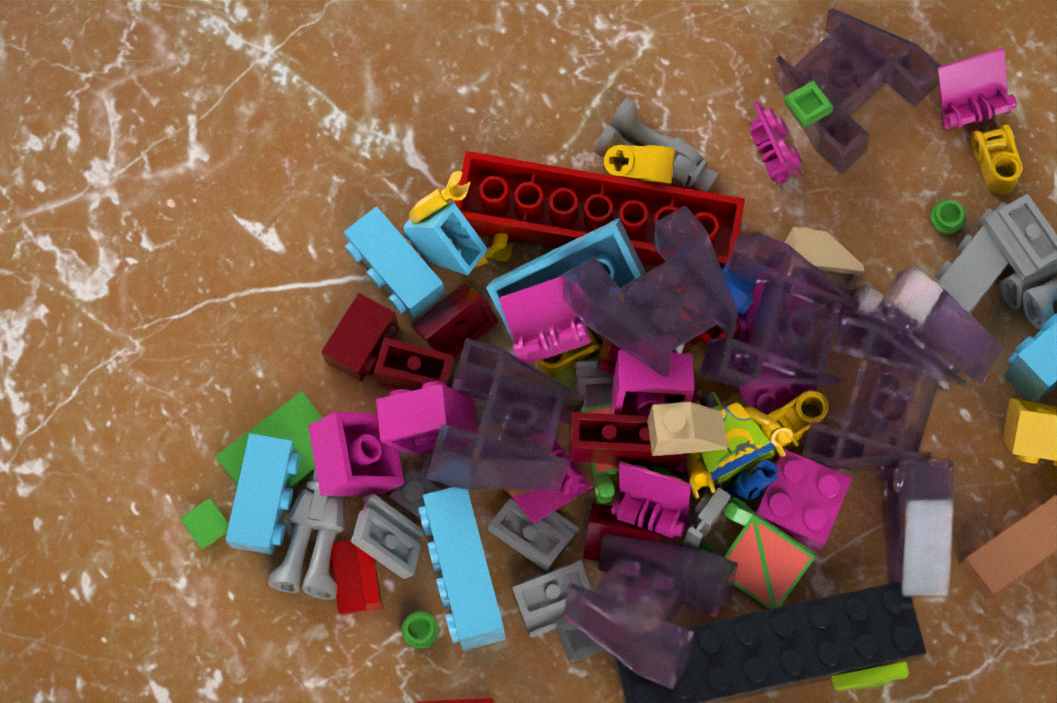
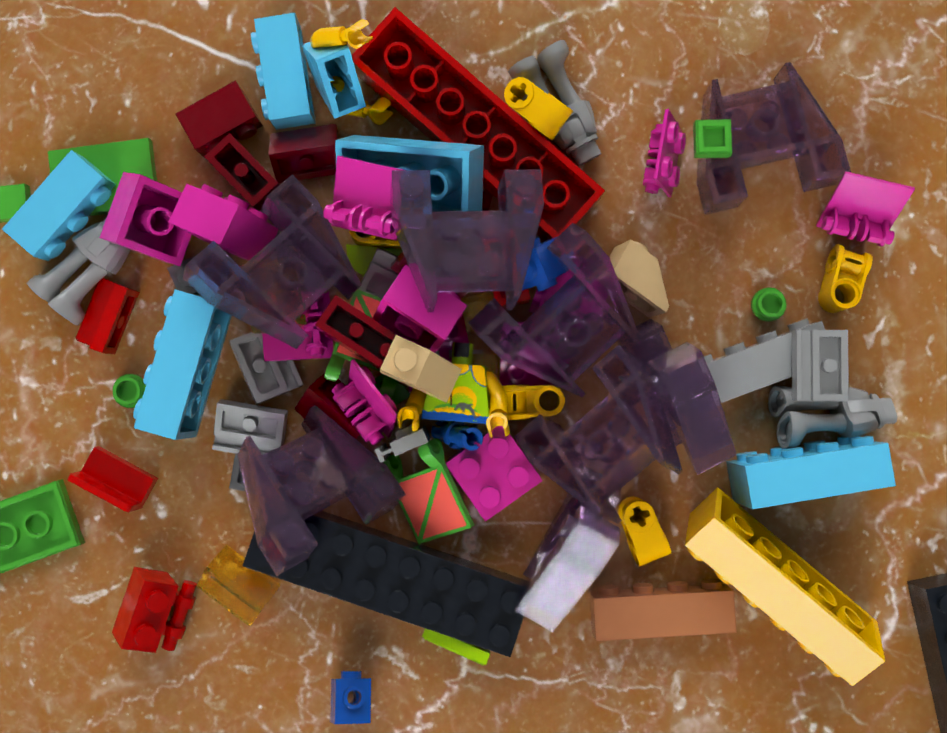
camera: 30 degrees right, 15 degrees up
light grey plate [351,493,425,579] -> none
none -> yellow piece [617,496,671,567]

